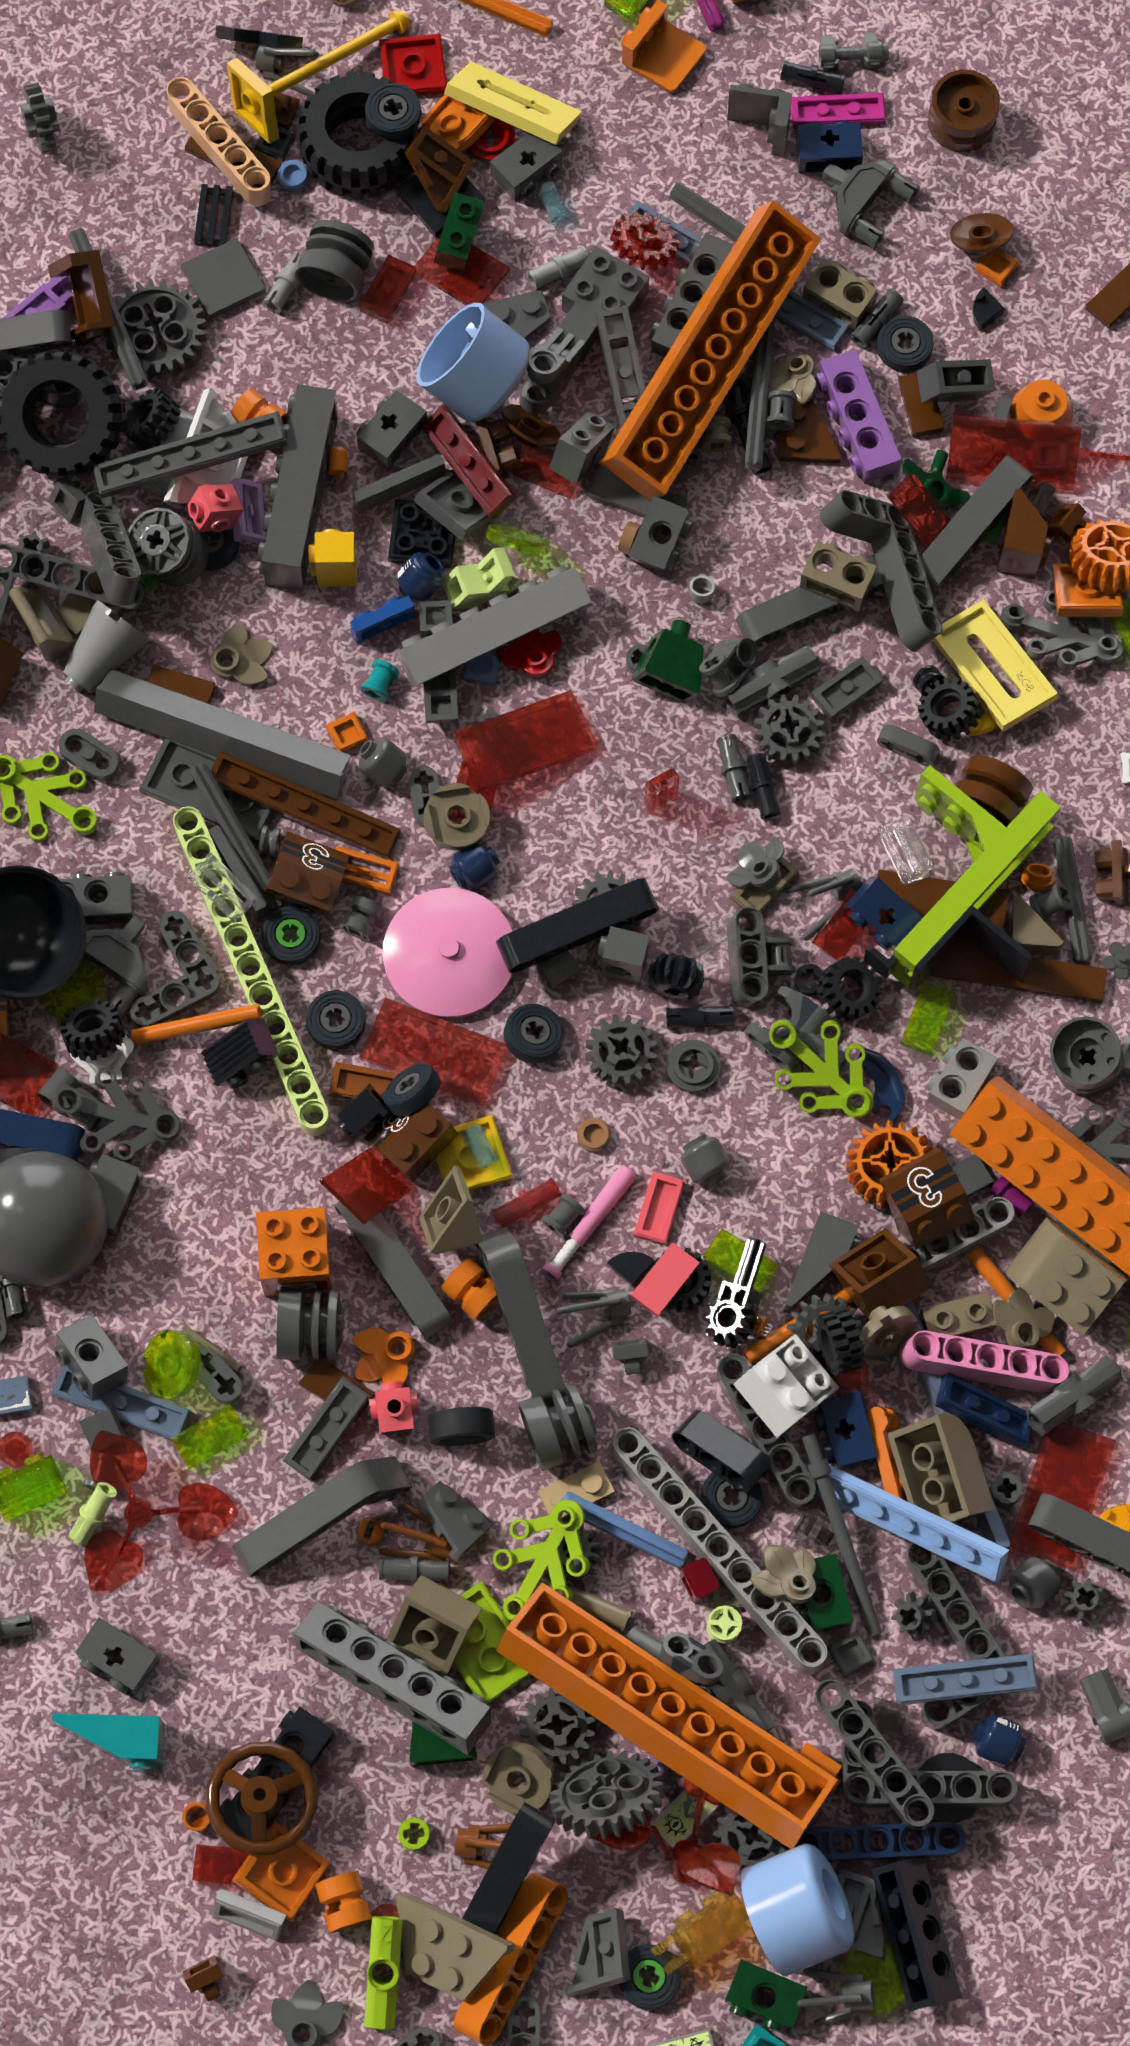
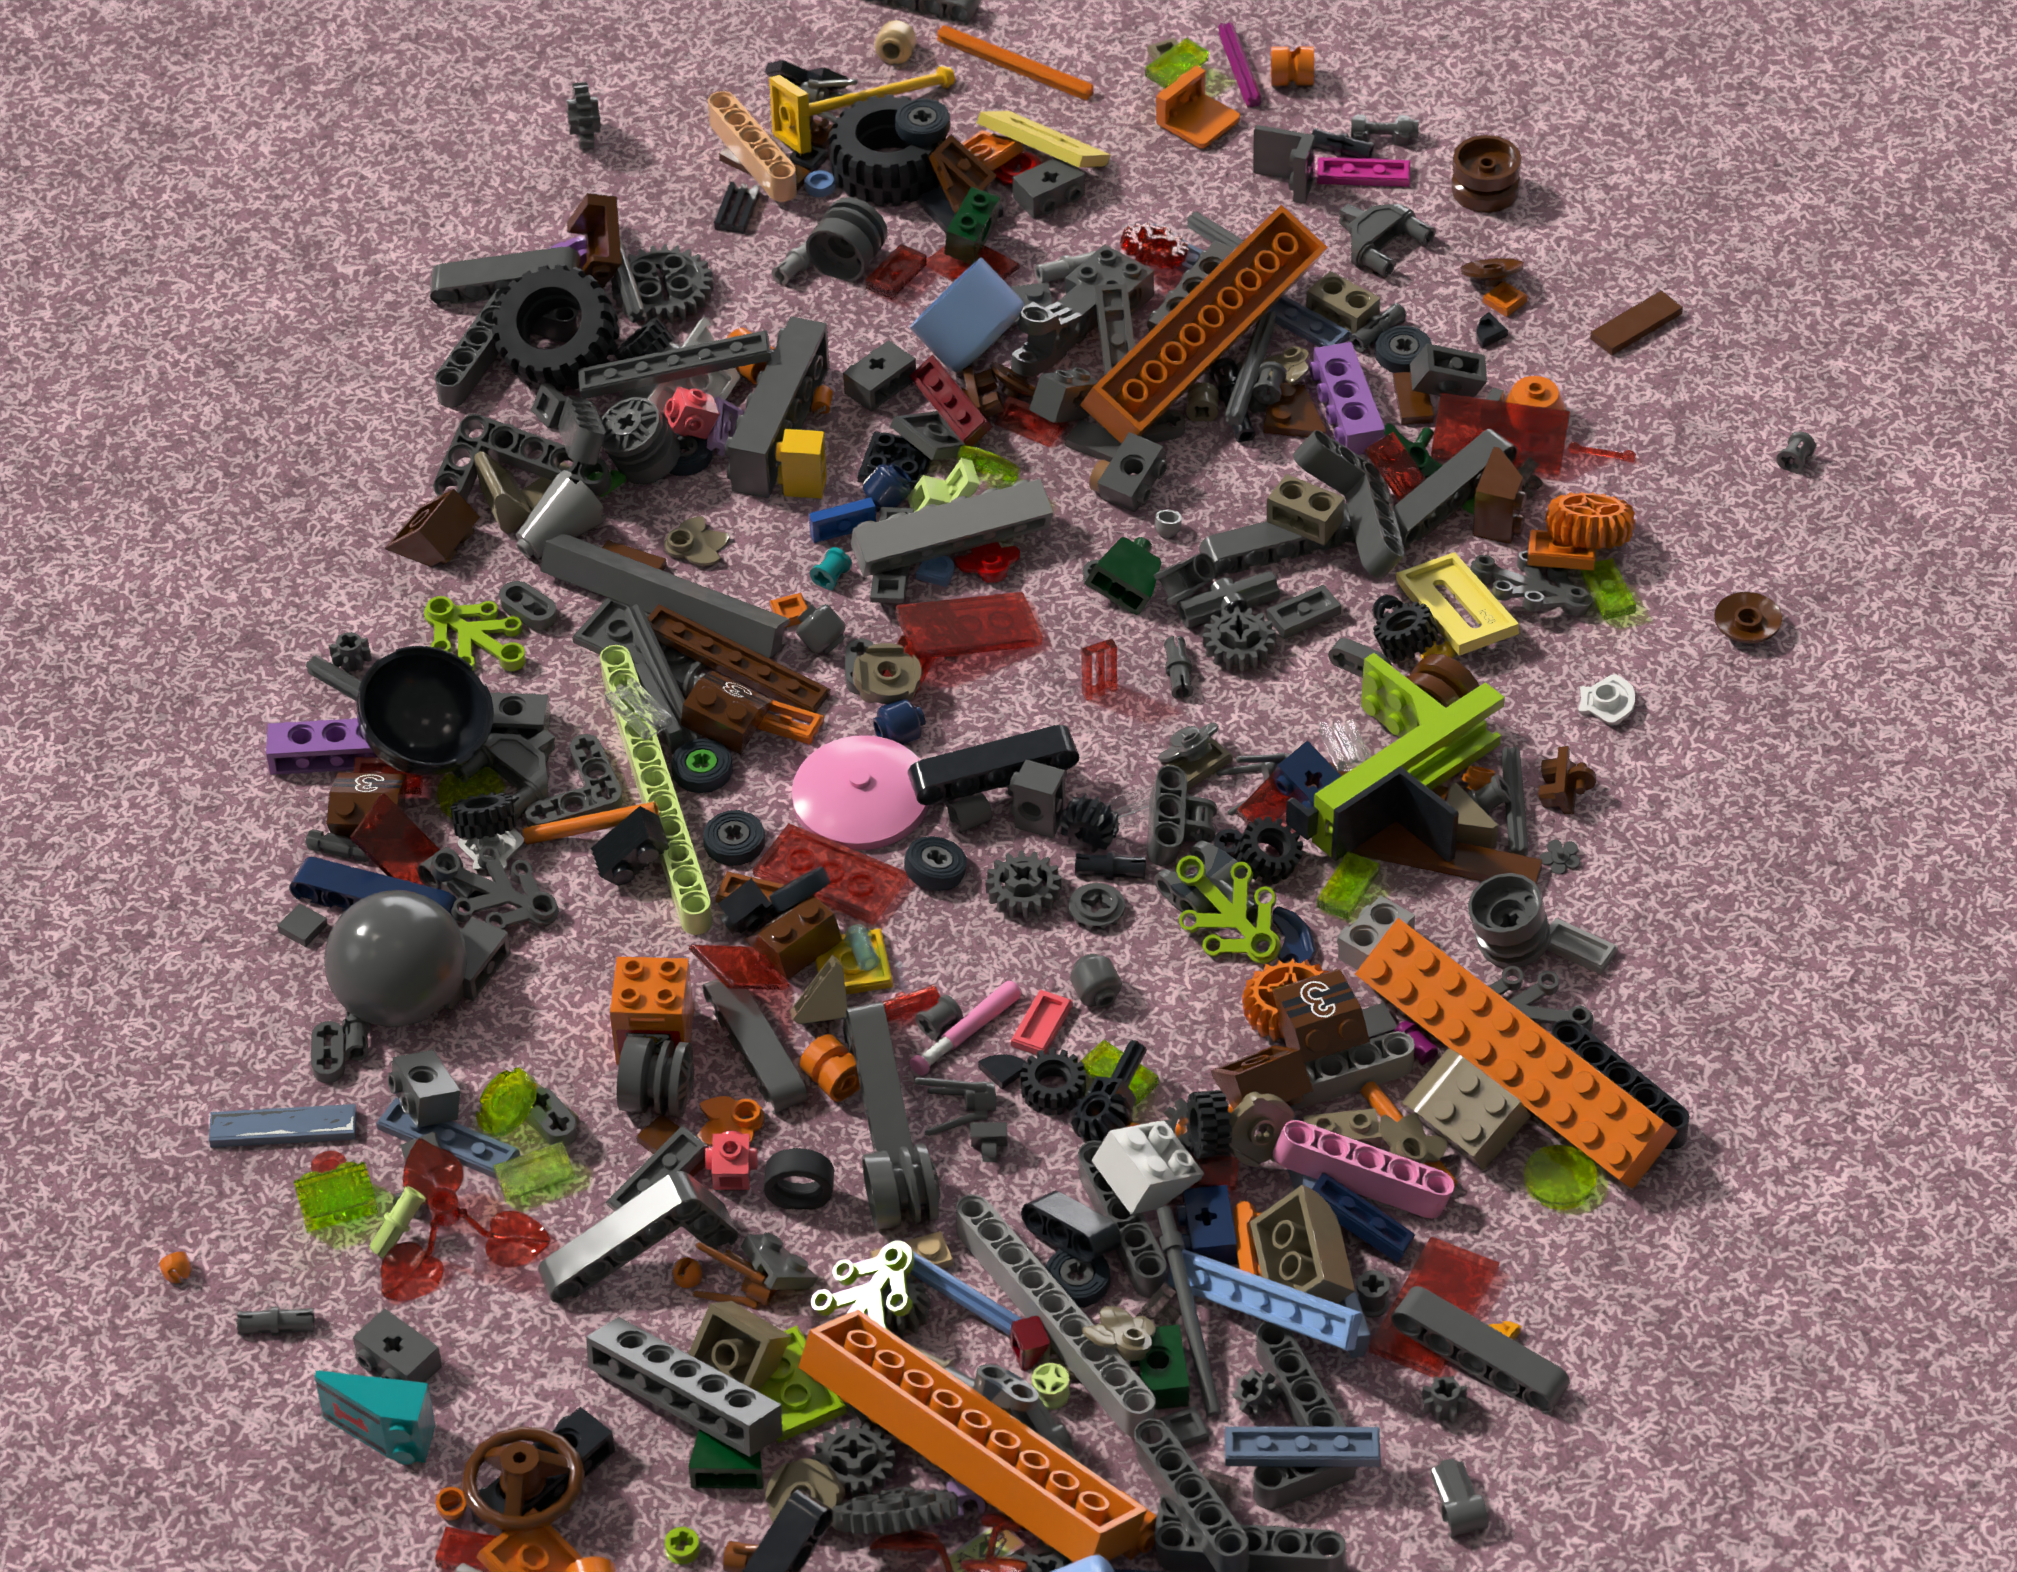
camera: 10 degrees right, 25 degrees down
dark grey tile [180,238,266,319] -> none
dark grey wheel [340,896,384,941] -> none
dark grey tile [353,454,445,514] -> none
red tile [379,33,447,95] -> none
dark grey pin [379,1556,450,1584] -> none
clear light blue pin [537,182,570,225] -> none
medium nougat tile [577,1118,611,1152] -> none
coral tile [631,1242,700,1318] -> none
black axle [747,753,781,819] -> none
dark grey slope [783,1211,862,1313] -> none
dark blue brick [796,121,863,173] -> none
dark blue head [971,1714,1027,1766] -> none
dark grey head [1009,1557,1061,1609] -> none
dark grey piece [1025,1355,1123,1436] -> none
reddish brown tile [1047,503,1087,543] -> none

